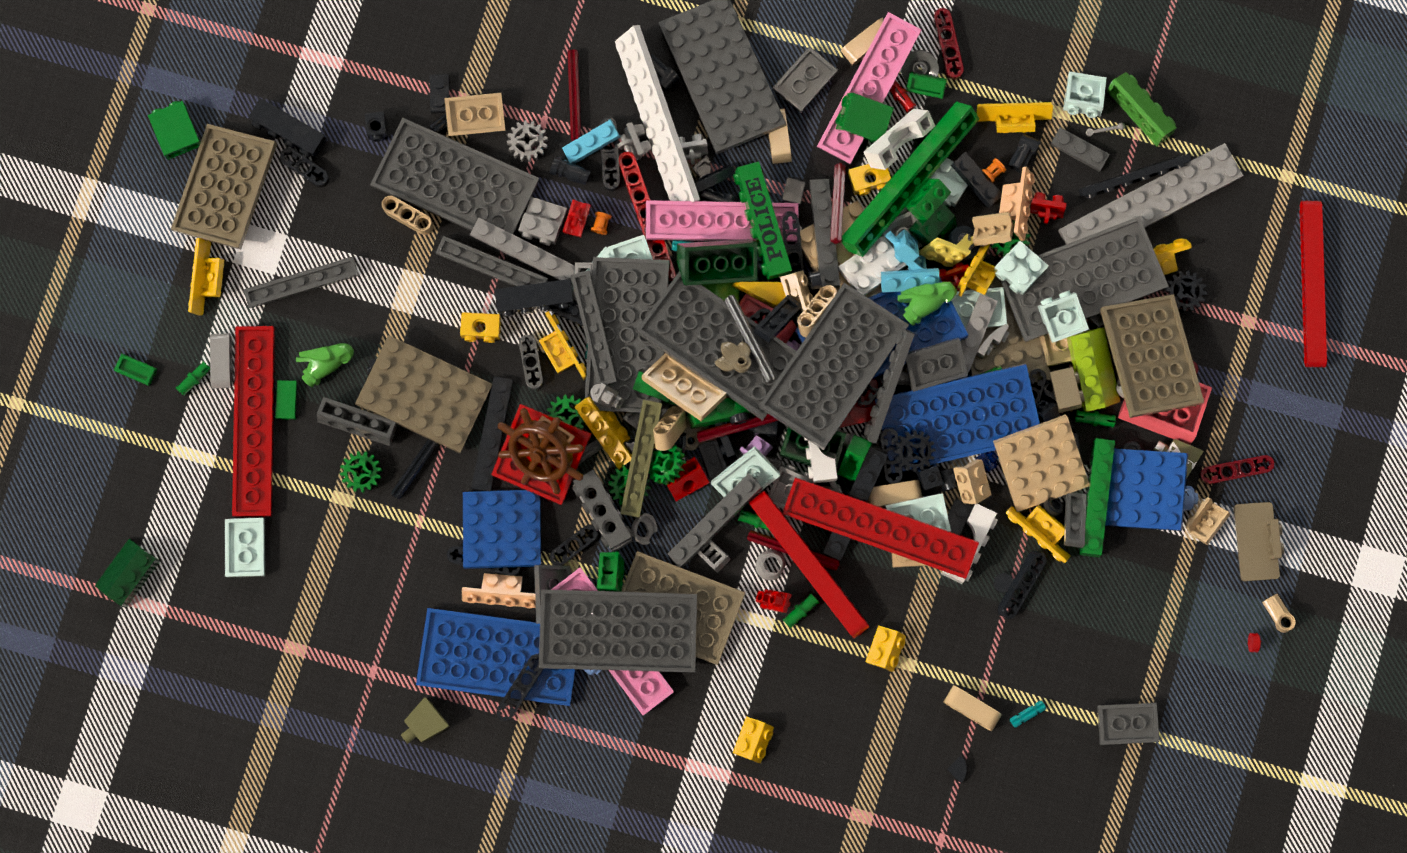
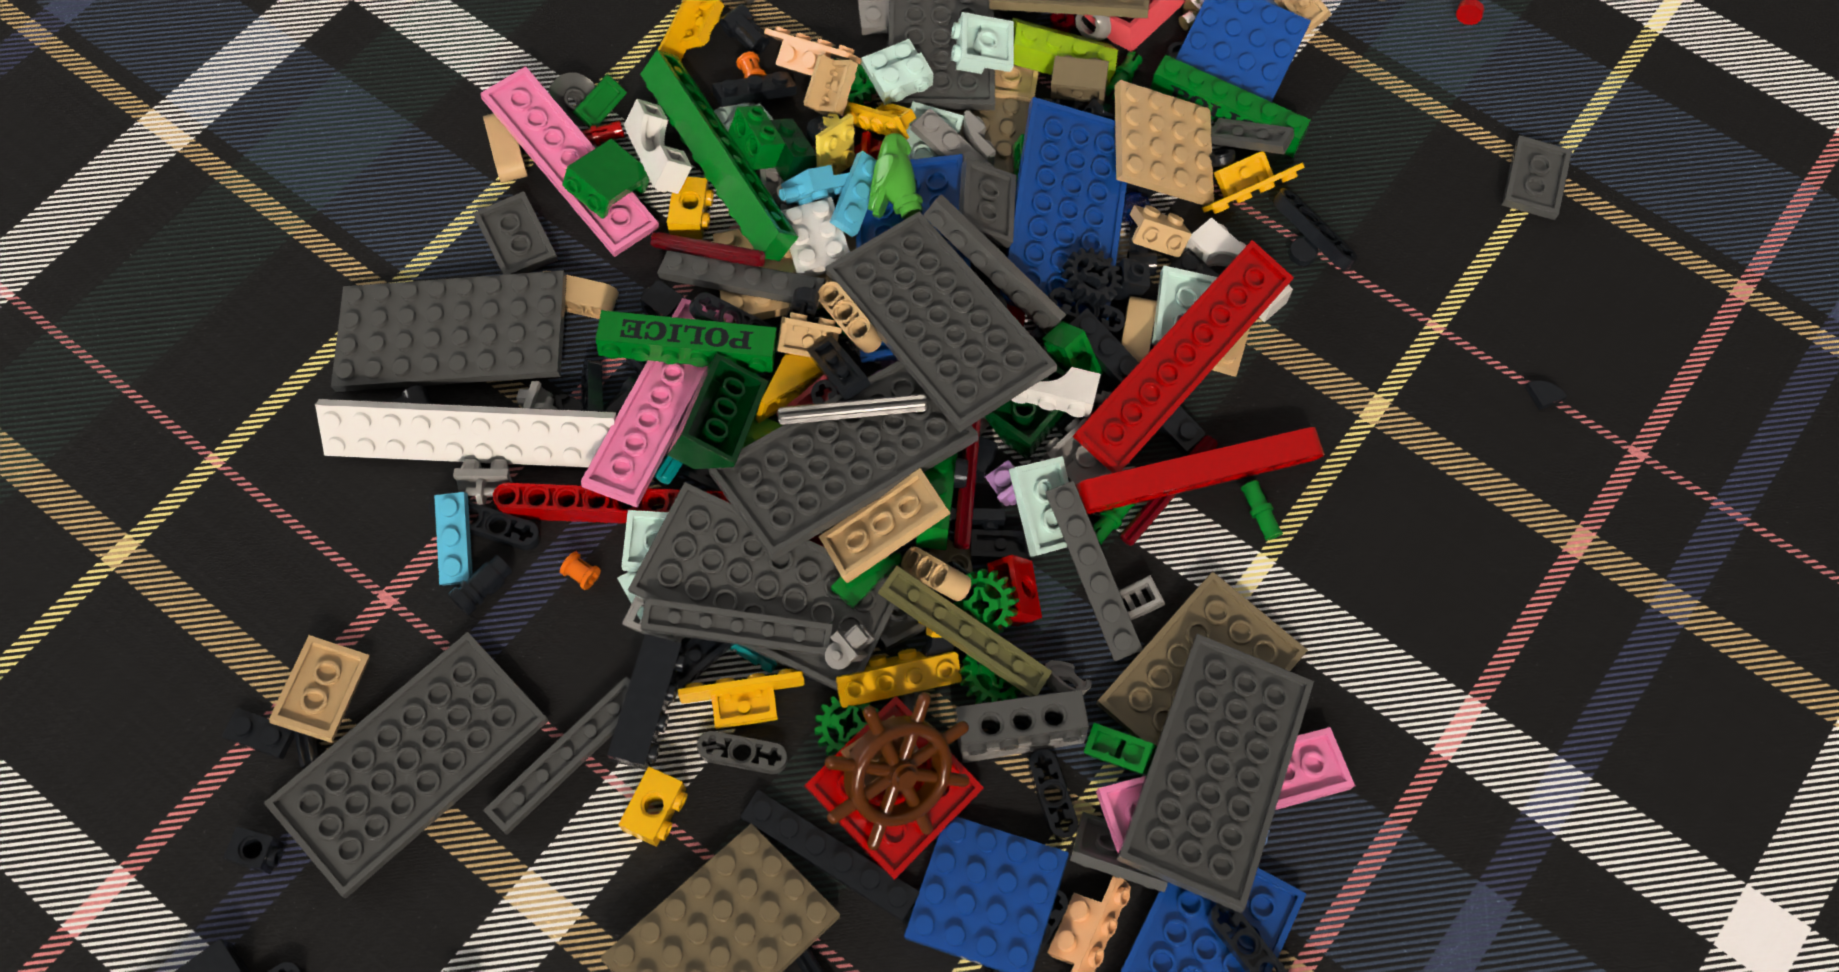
camera: 75 degrees left, 15 degrees down
tan beam [382,196,433,235] -> none
light grey plate [470,217,581,285] -> none
light grey gear [507,120,548,162] -> none
light grey plate [518,197,567,246] -> none
red hips [563,200,591,238] -> none
dark red axle [568,49,581,141] -> none
dark tan plate [715,341,751,373] -> none
yellow bracket [733,716,774,763] -> none
light grey piece [755,549,786,580] -> none
red hips [756,589,792,613] -> none
yellow bracket [866,625,906,672] -> none
dark red beam [934,8,964,80] -> none
tan beam [944,685,1002,731] -> none
teal axle [1010,701,1046,727] -> none
red hips [1030,192,1066,224] -> none

